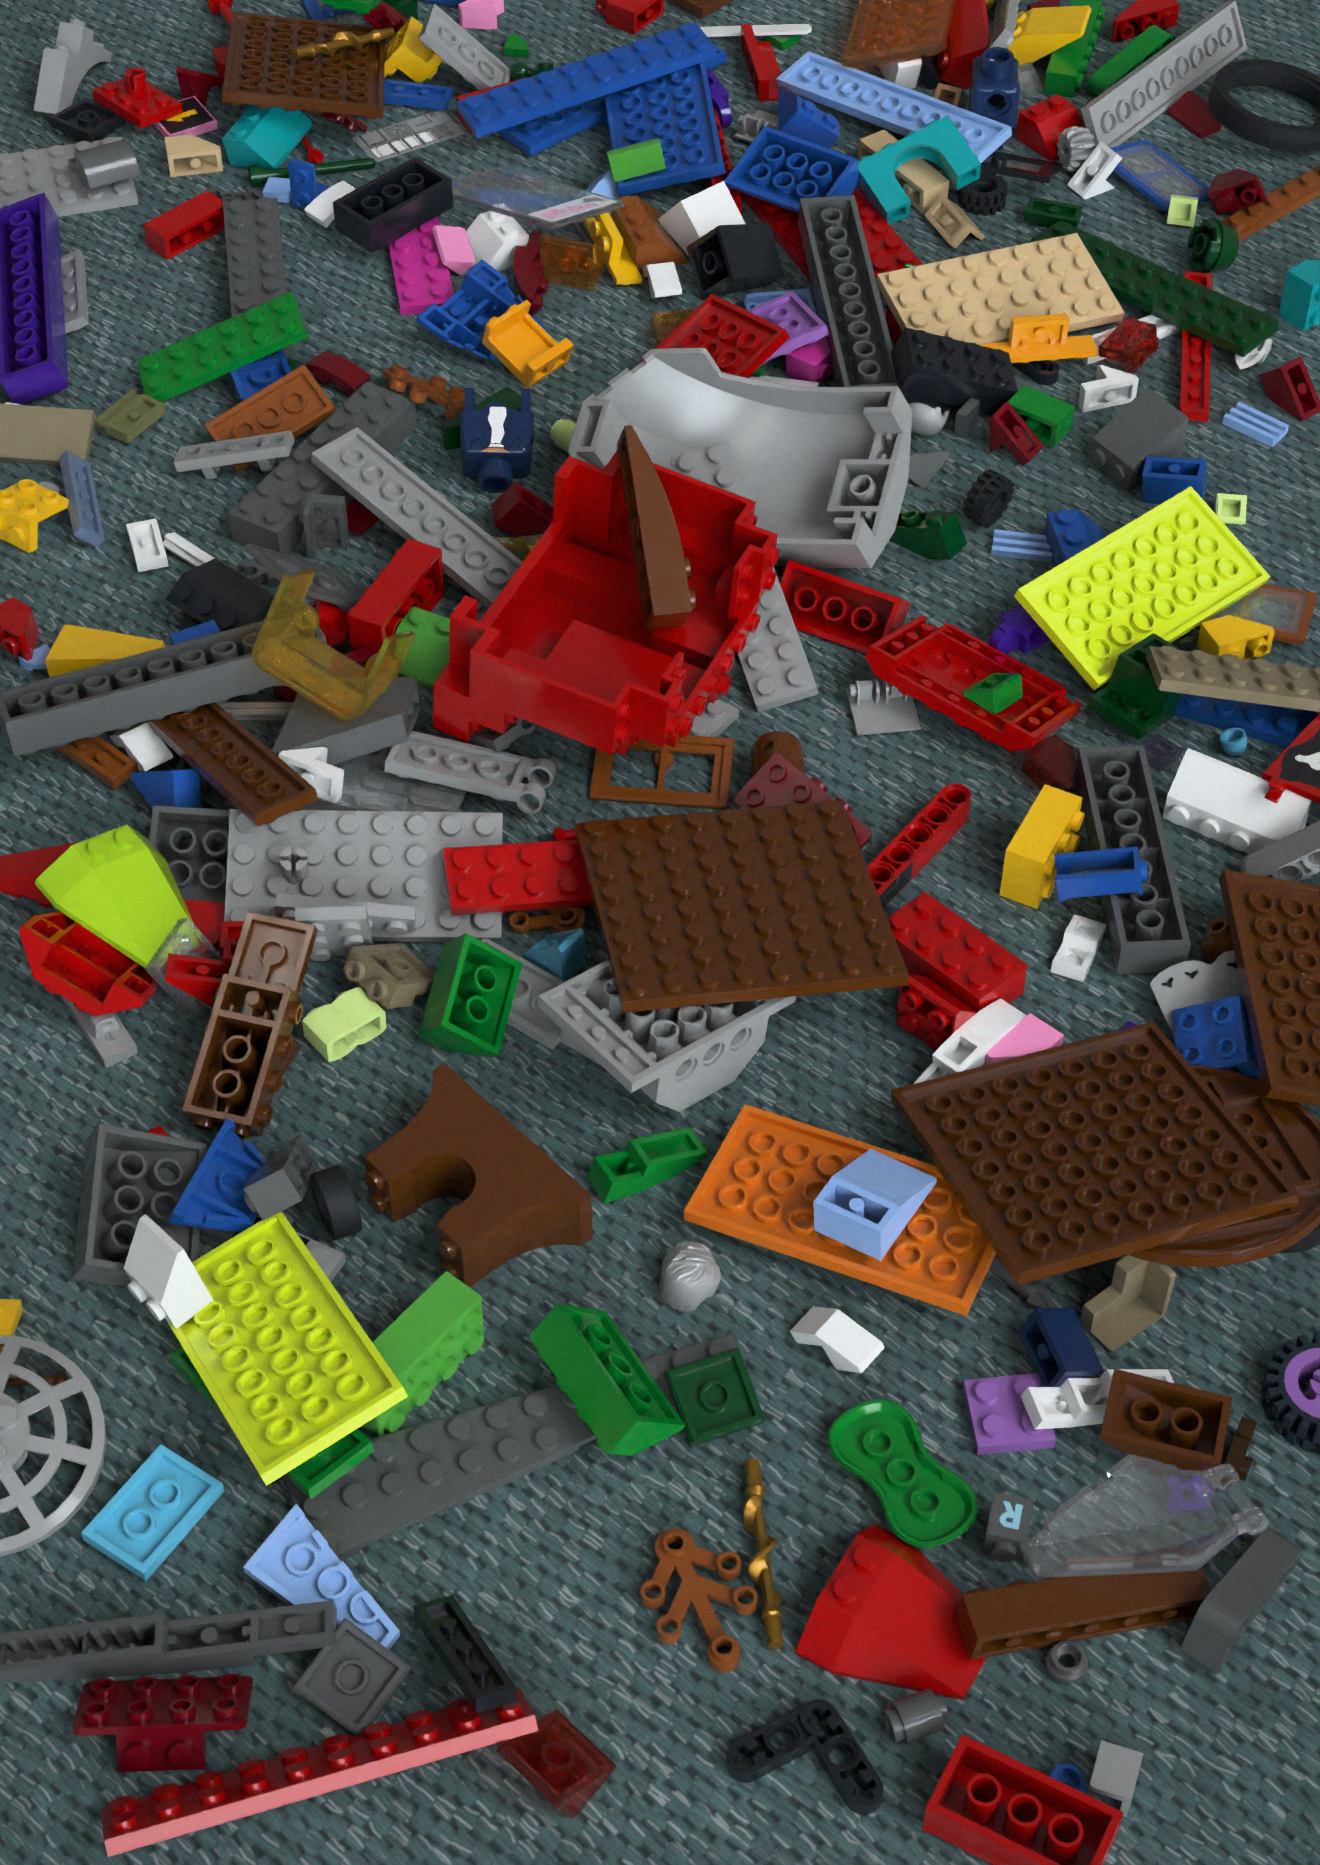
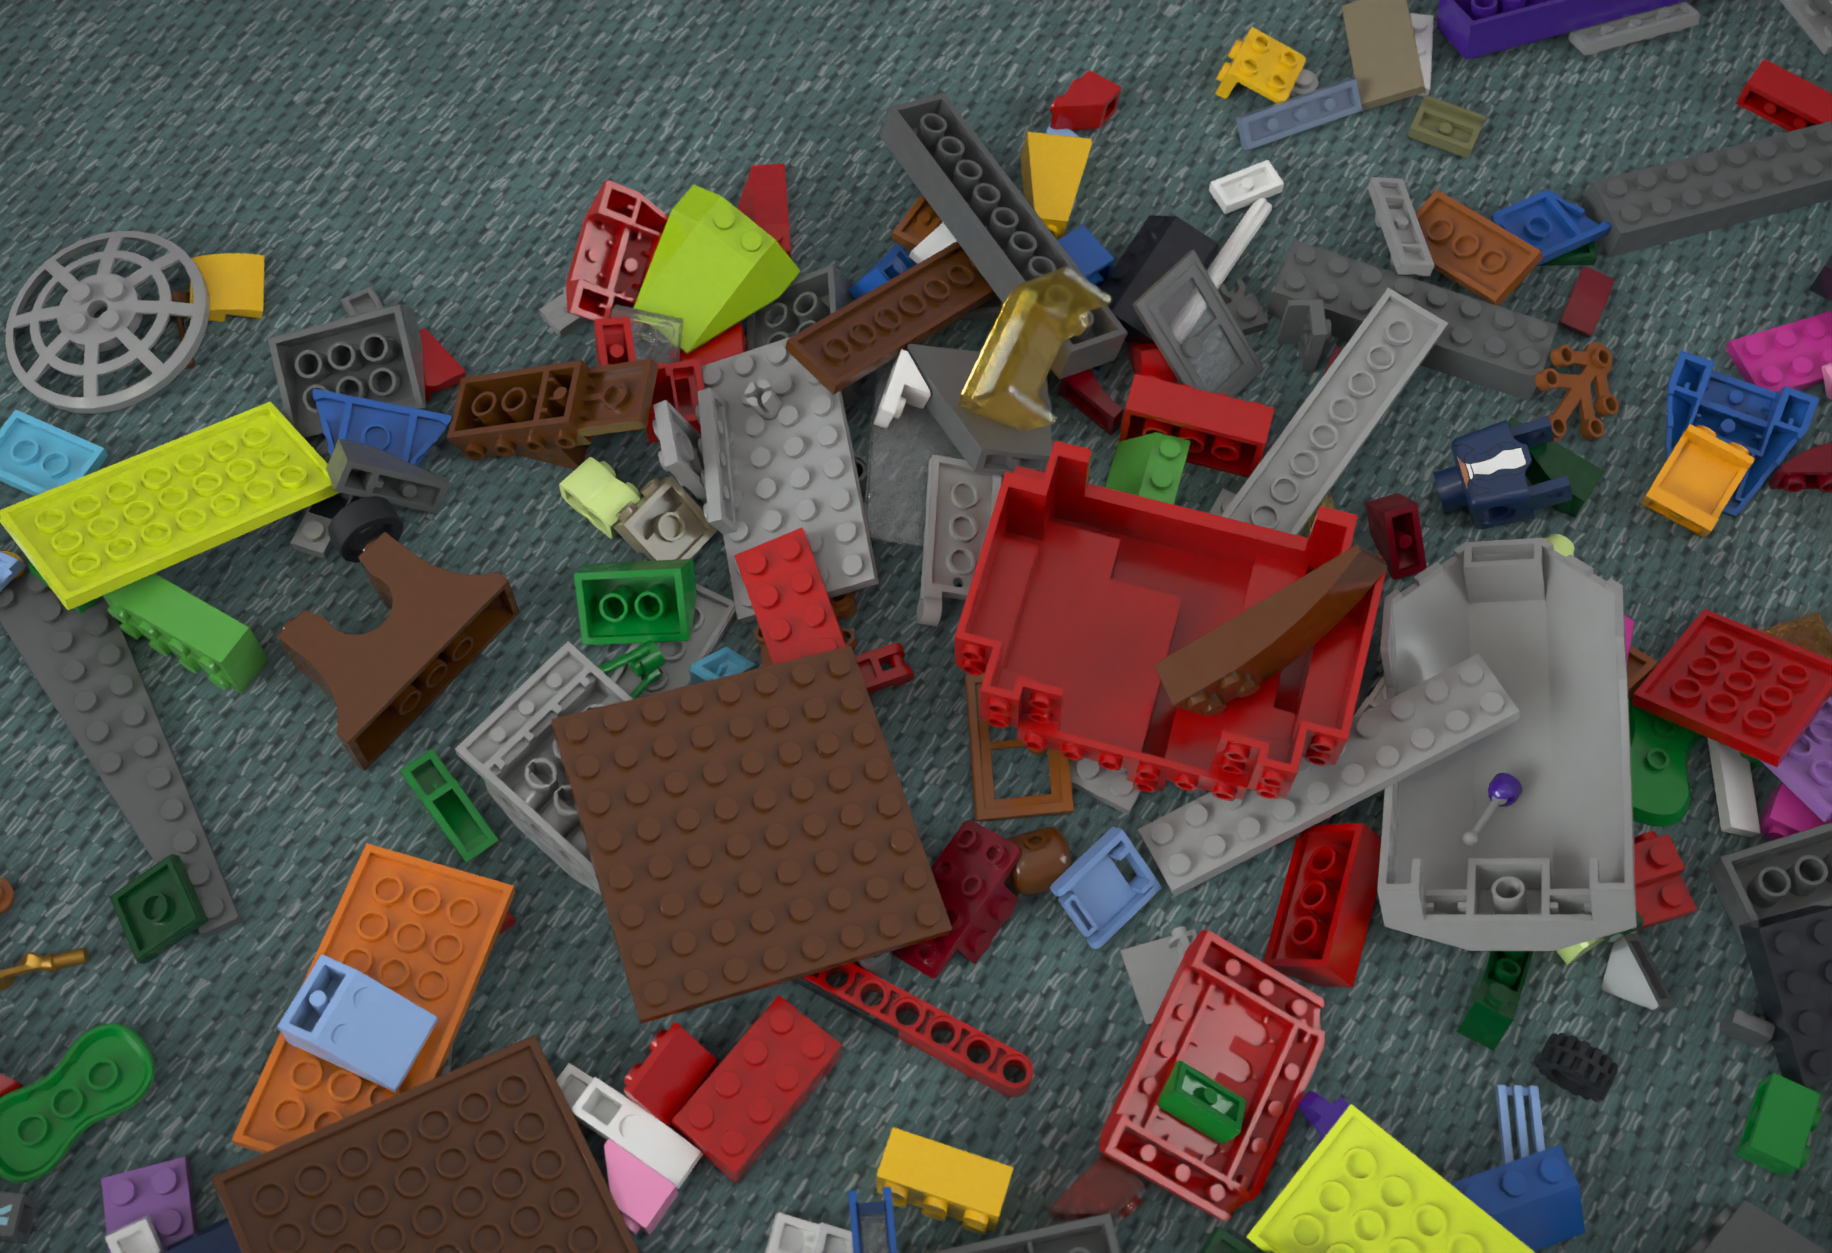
camera: 80 degrees right, 15 degrees up
white slope [124,1214,213,1329] -> none
green plate [136,291,308,402] -> none
green slope [529,1304,686,1456] -> none
light grey hair [659,1241,721,1312] -> none
white slope [790,1306,885,1373] -> none
light grey hair [908,402,949,436] -> none
dark red slope [989,401,1044,466] -> none
none -> flat silver tile [341,286,384,317]
none -> green plant [597,640,666,699]
none -> medium blue container [1050,827,1162,949]
none -> hinge [1462,773,1523,847]

